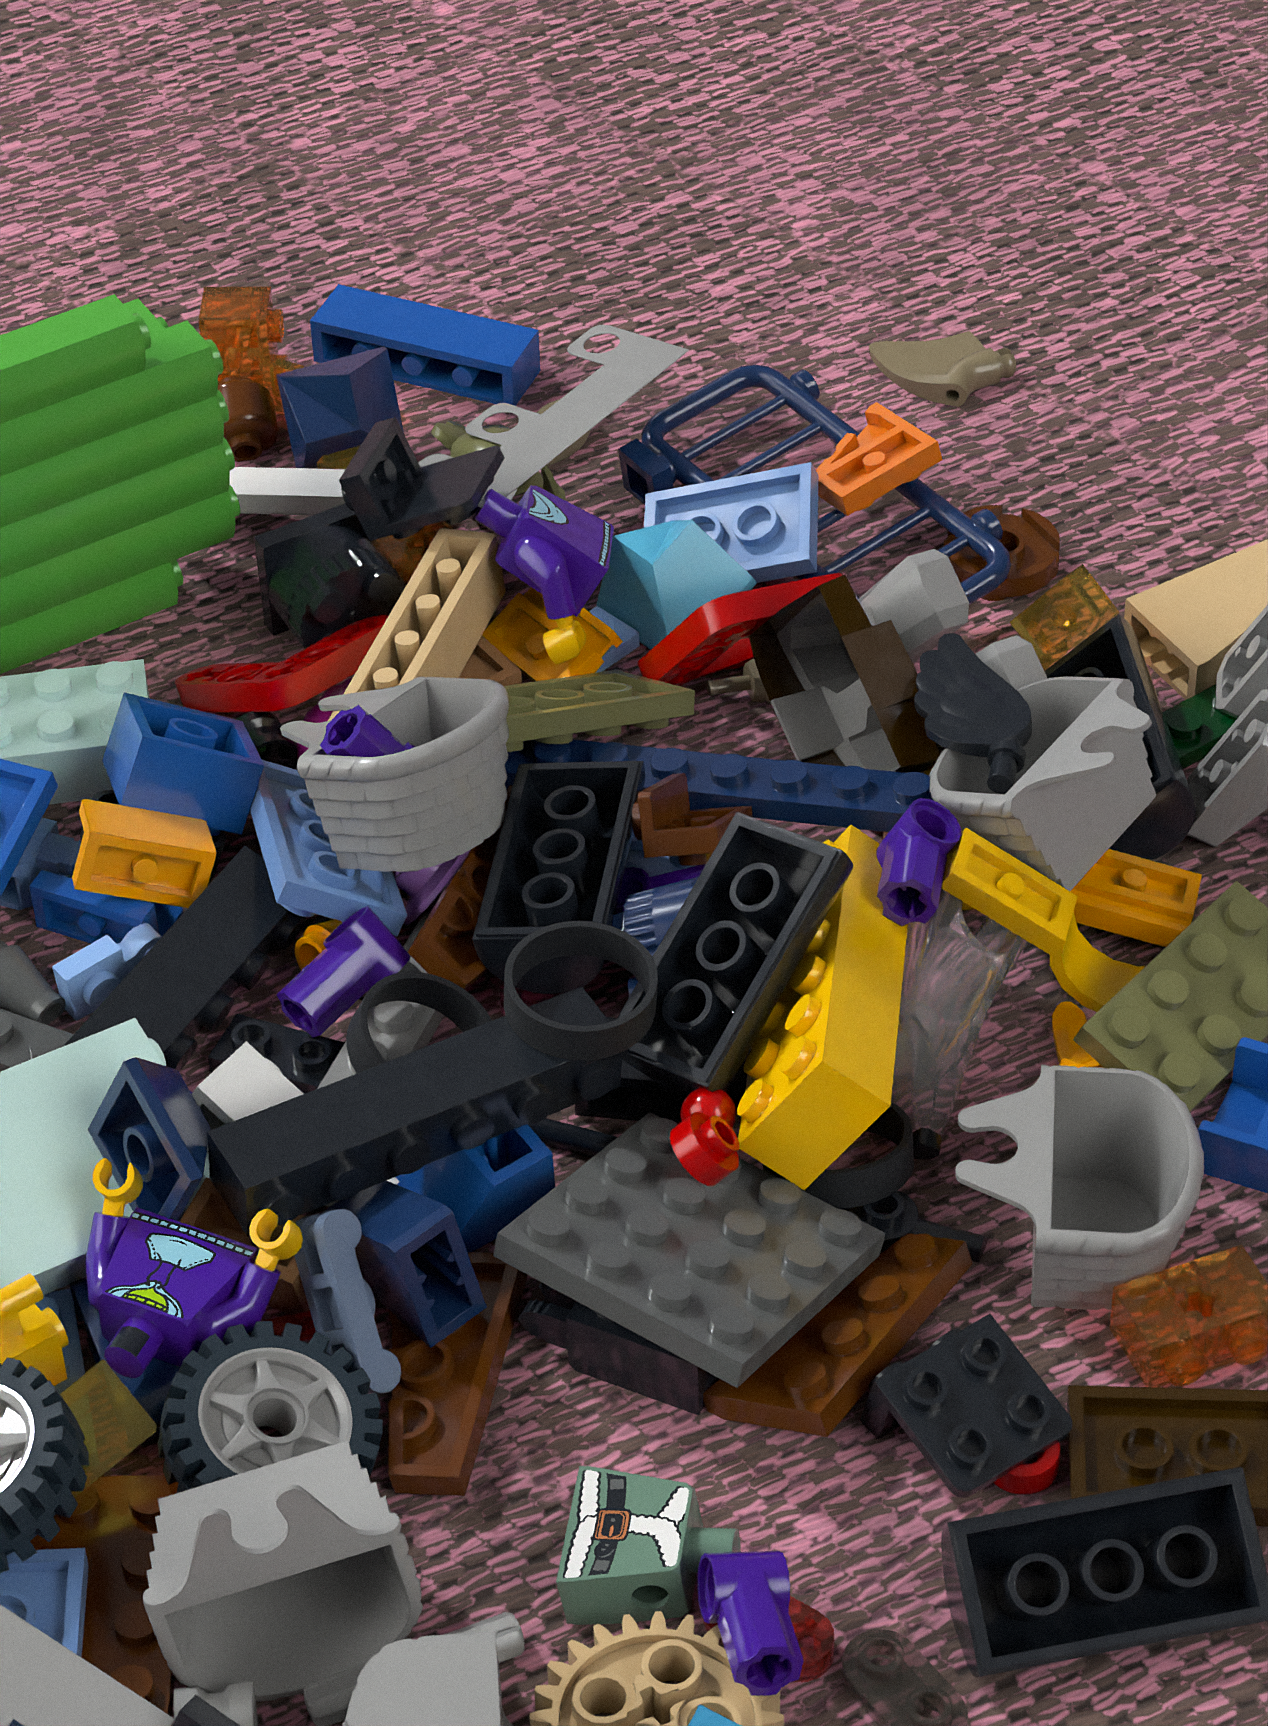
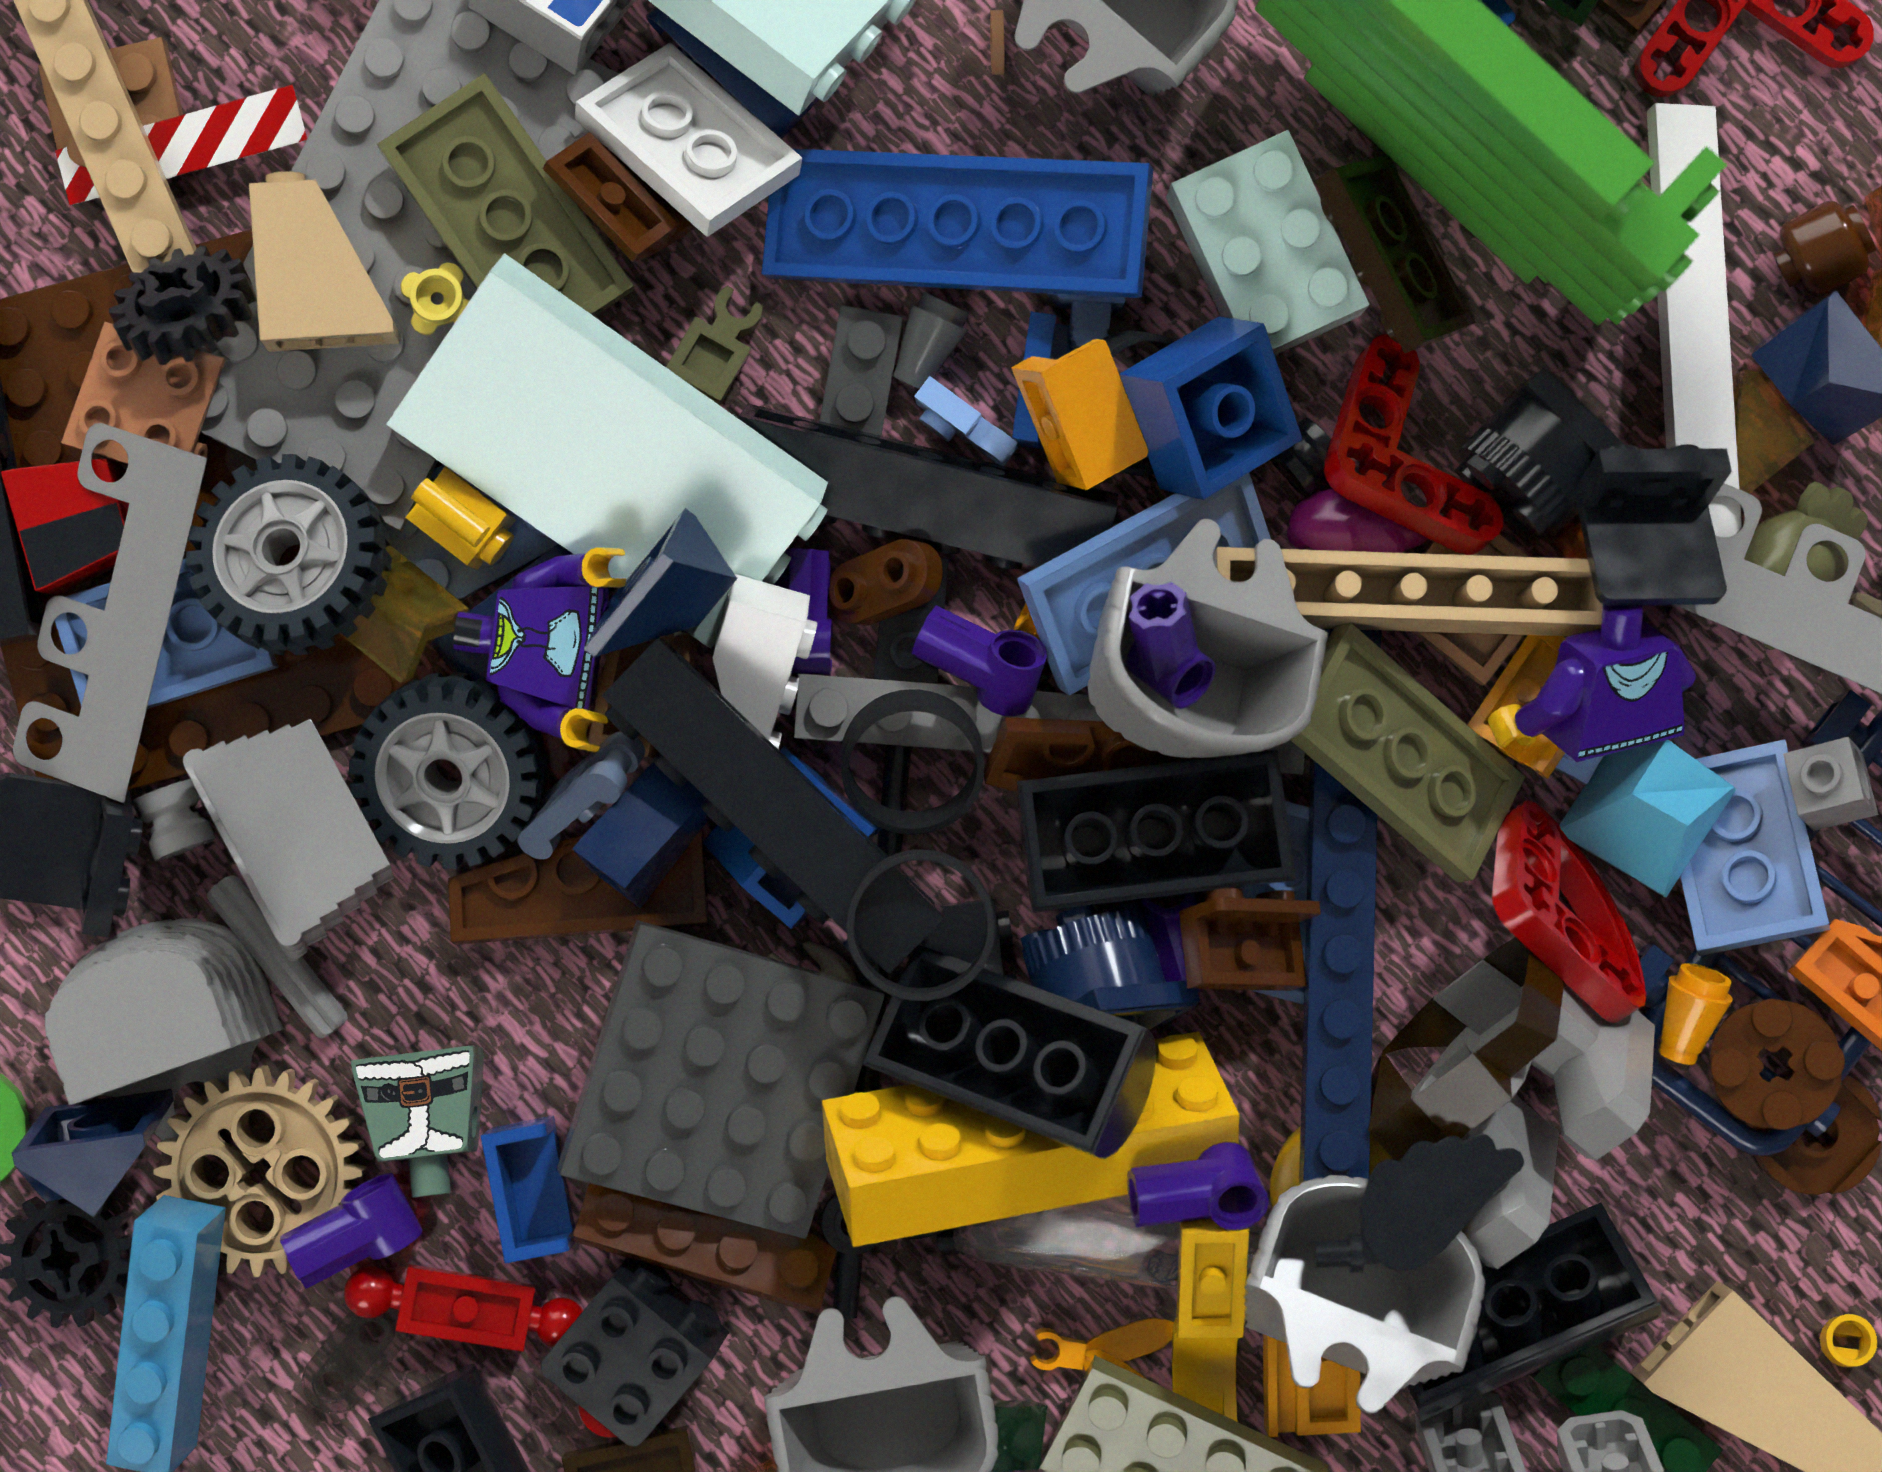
camera: 75 degrees right, 45 degrees up
red plate [670,1088,740,1187] -> none
clear yellow panel [1010,564,1120,671] -> none
none -> red plate [344,1264,584,1352]
none -> blue panel [481,1116,576,1263]
none -> reddish brown plate [828,539,943,626]
none -> dark brown plate [1314,155,1476,354]
none -> light orange cone [1658,963,1733,1065]
none -> reddish brown plate [1708,999,1845,1130]
none -> light grey brick [1783,737,1878,831]
none -> yellow hinge [1819,1314,1877,1367]

